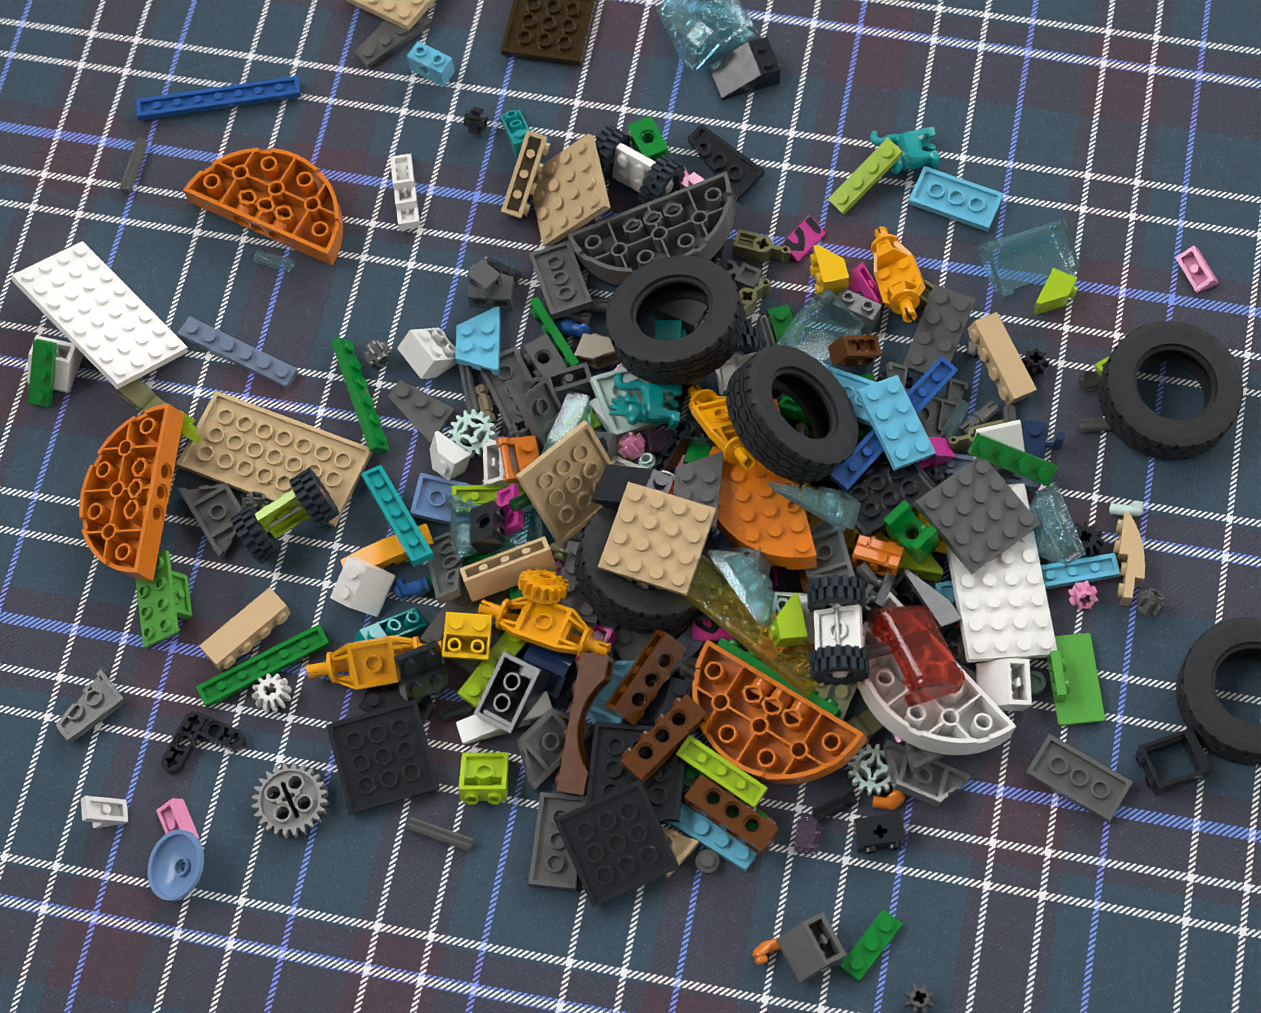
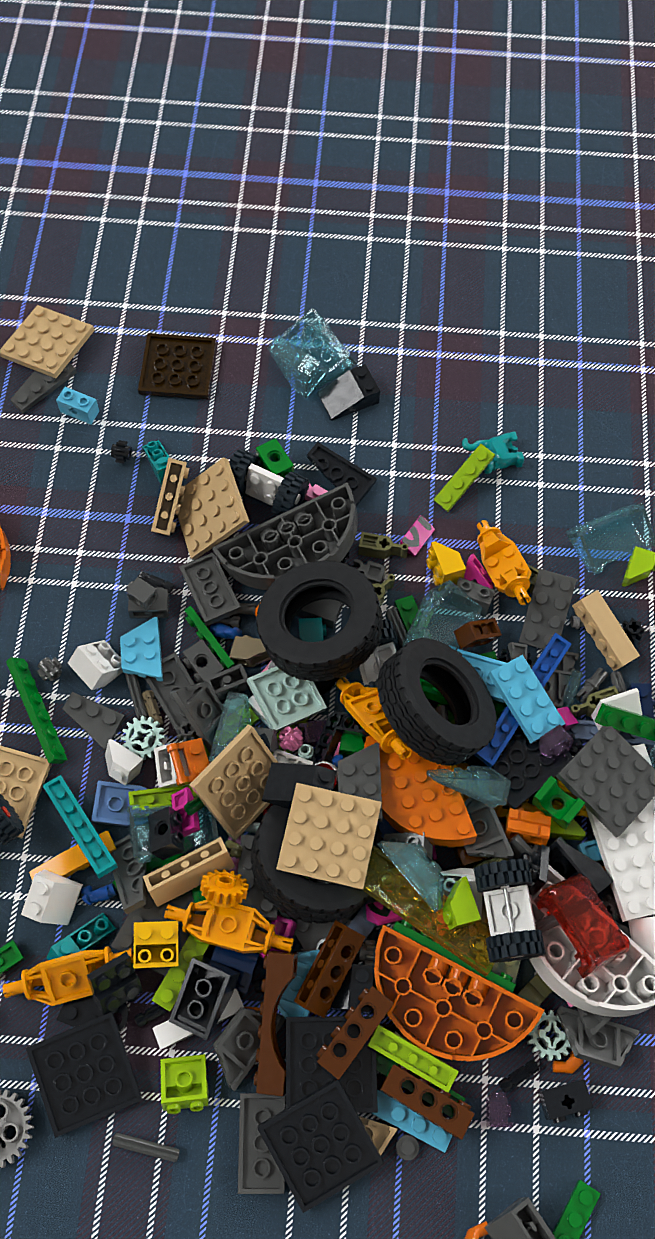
camera: 15 degrees left, 0 degrees up
white slope [390,154,420,230] -> none
teal animal [608,372,682,429] -> none
medium azure plate [908,166,1004,232] -> none
none -> clear purple brick [539,724,573,758]

